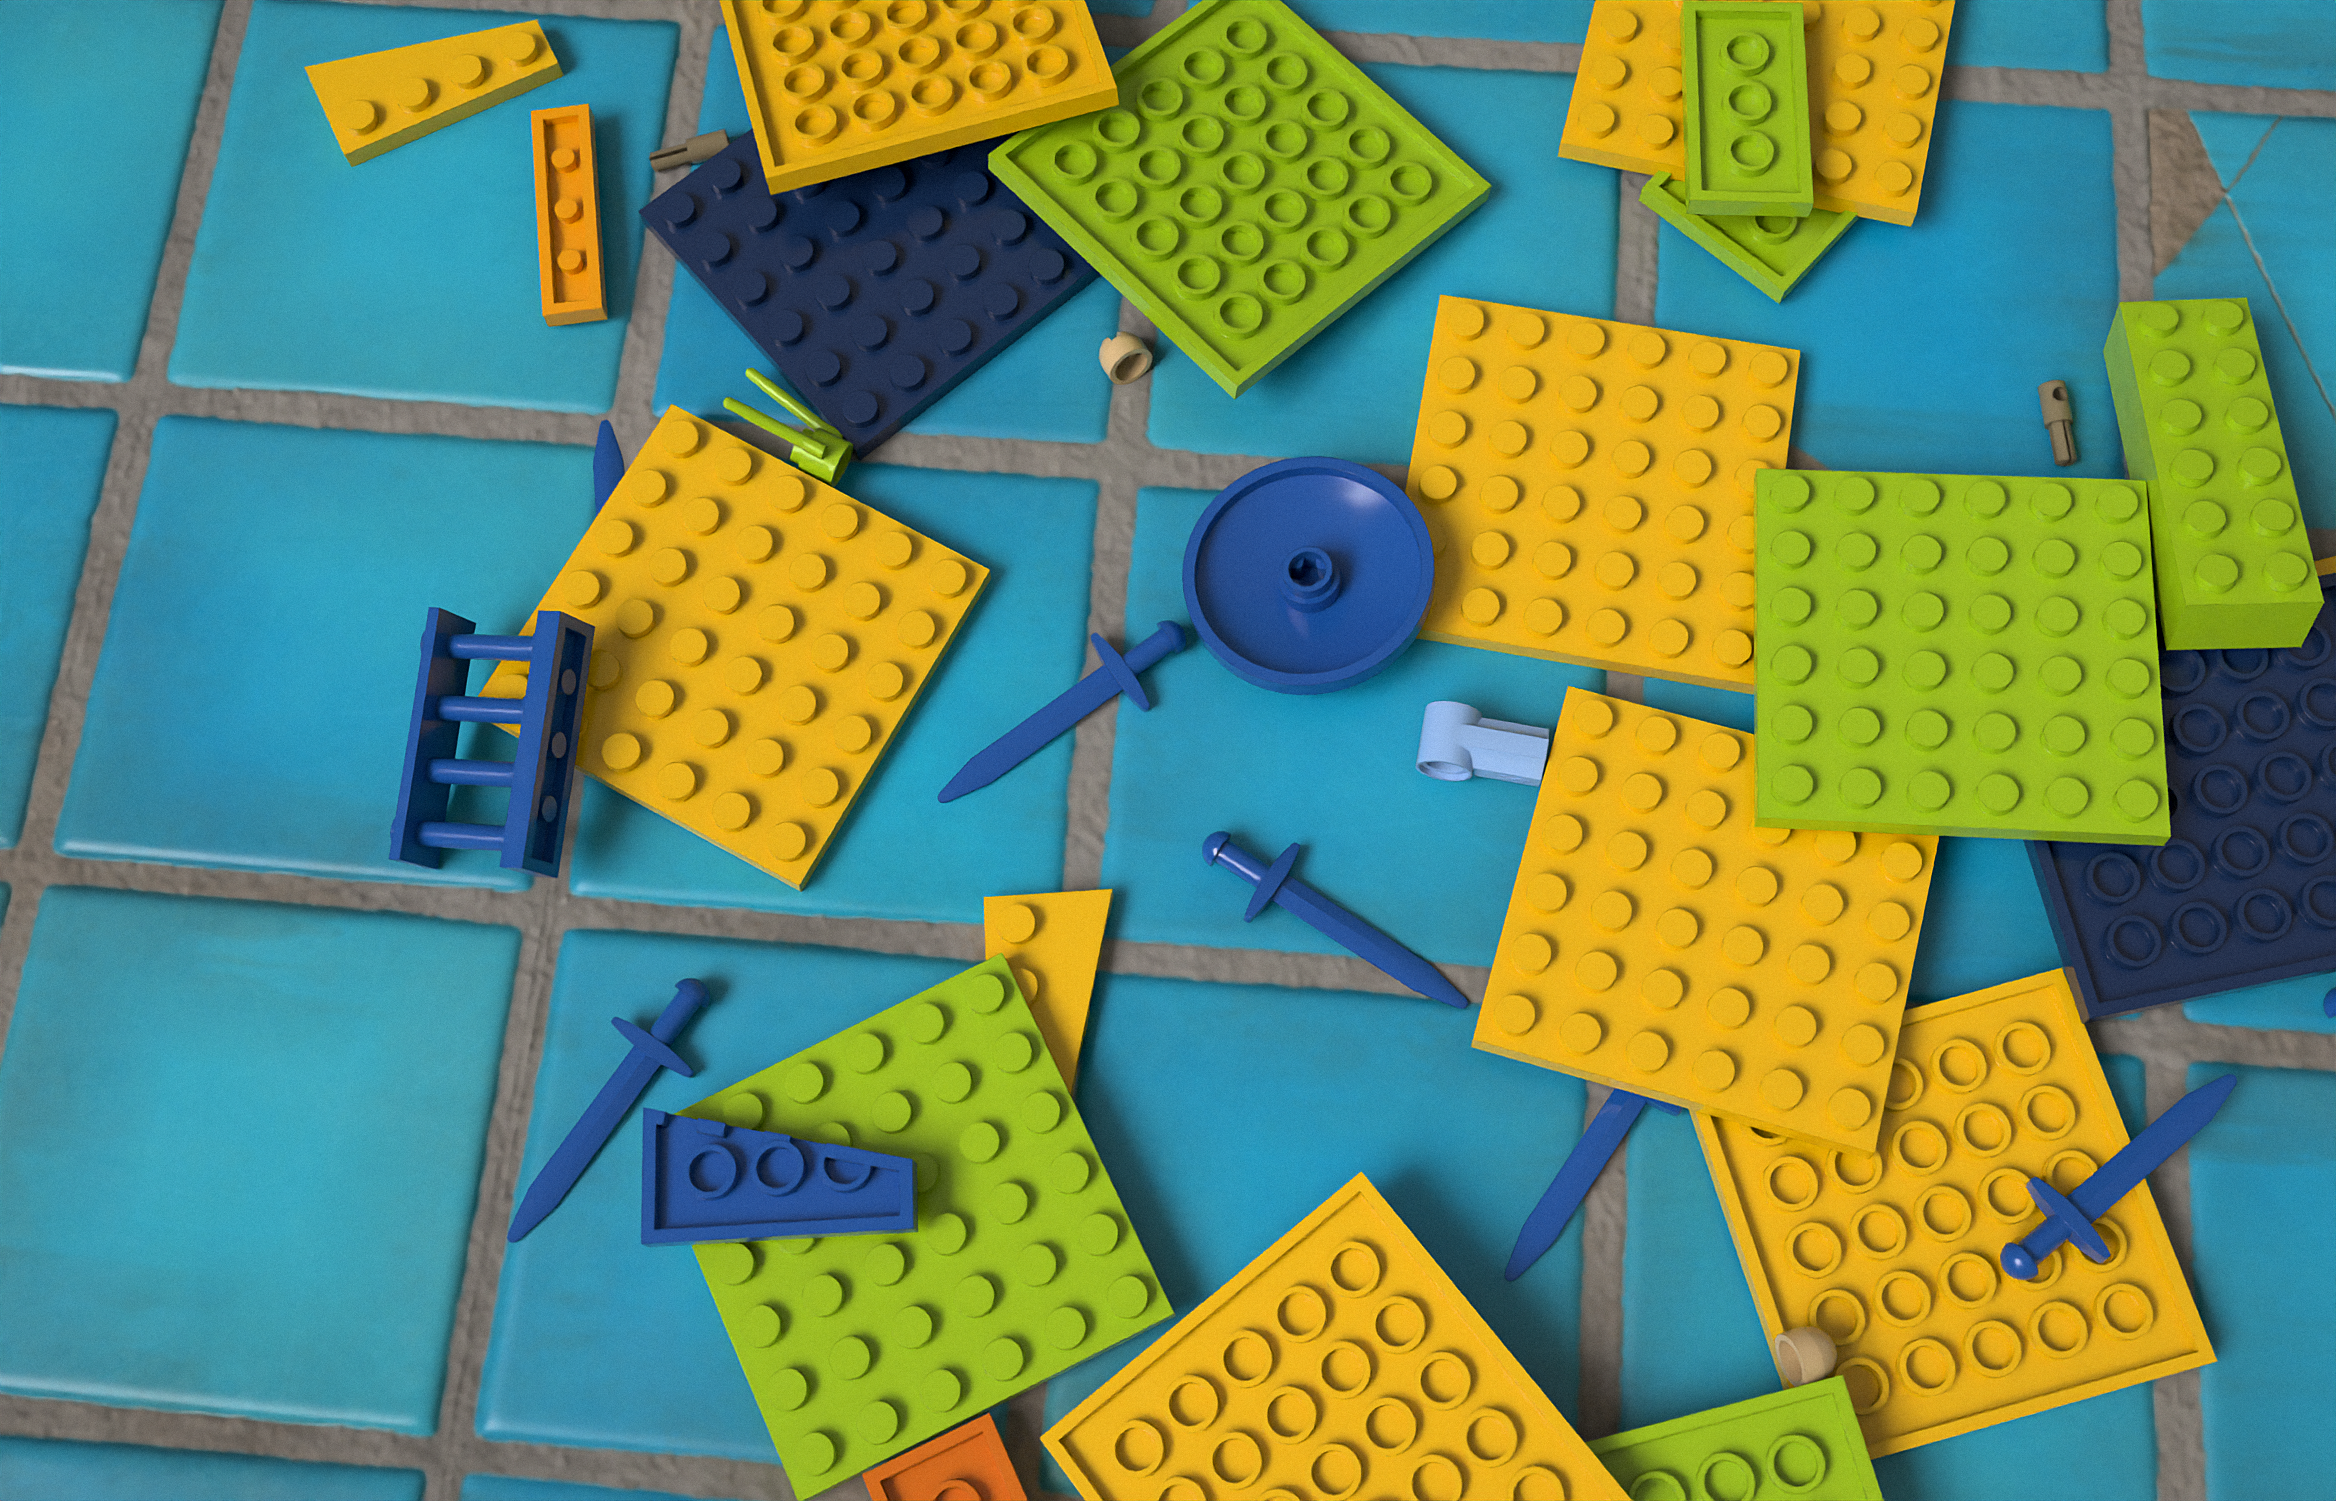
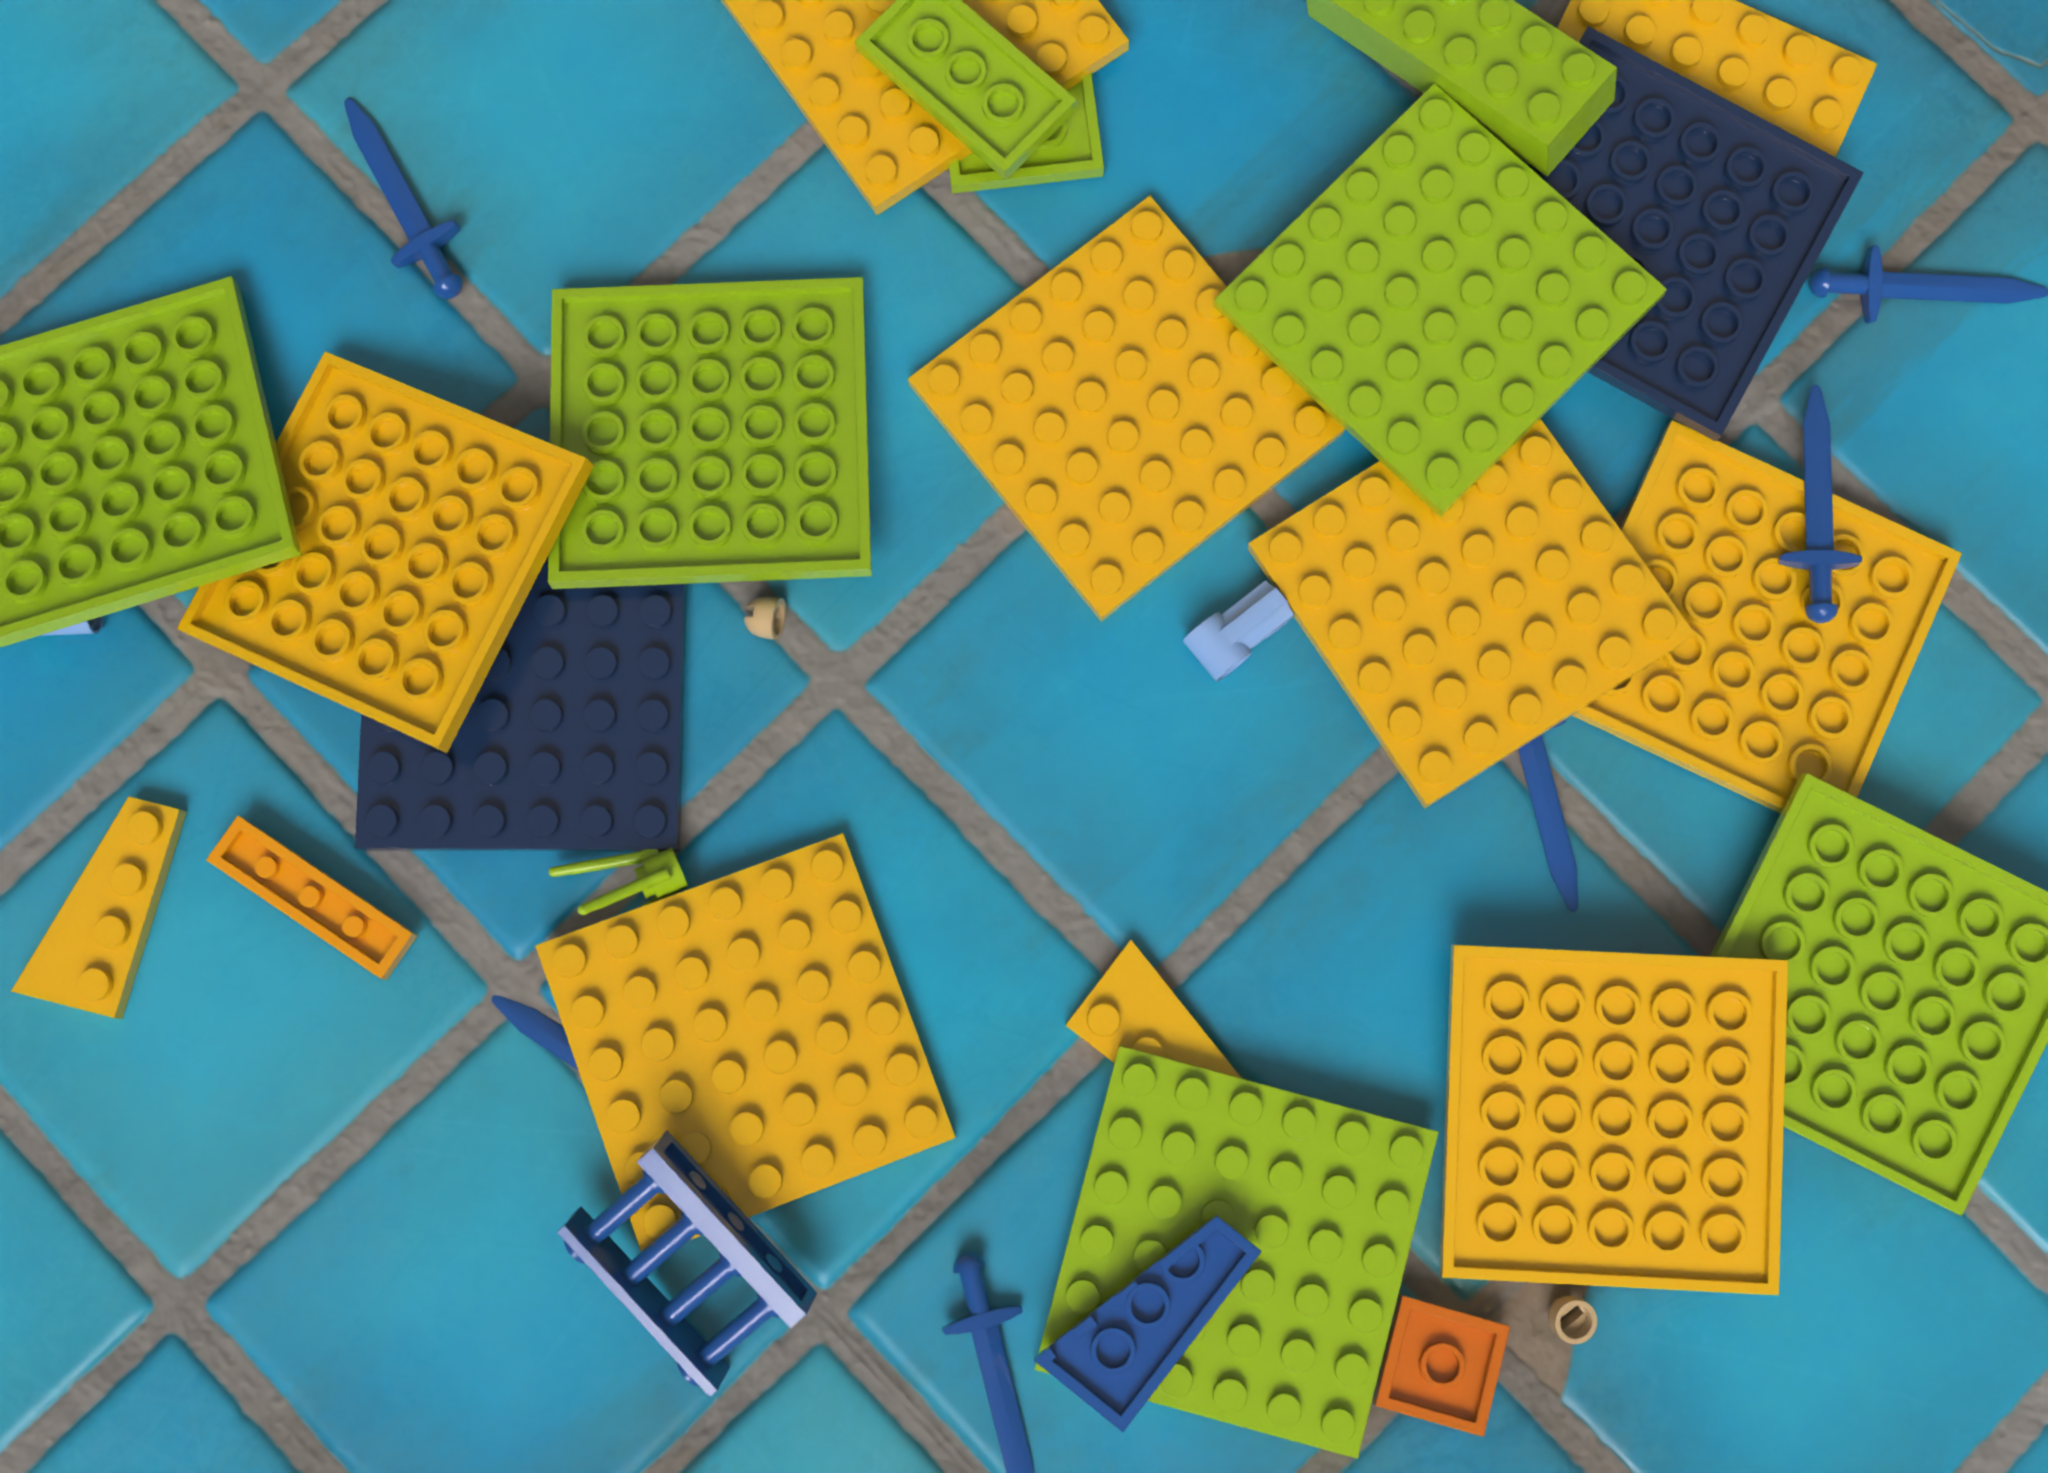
camera: 55 degrees left, 10 degrees up
dark tan pin [649,128,731,172] -> none
blue sword [938,620,1186,803] -> none
blue dish [1182,456,1435,695] -> none
blue sword [1202,831,1468,1009] -> none
tan hinge [1775,1327,1838,1387] -> none
dark tan pin [2037,380,2077,466] -> none

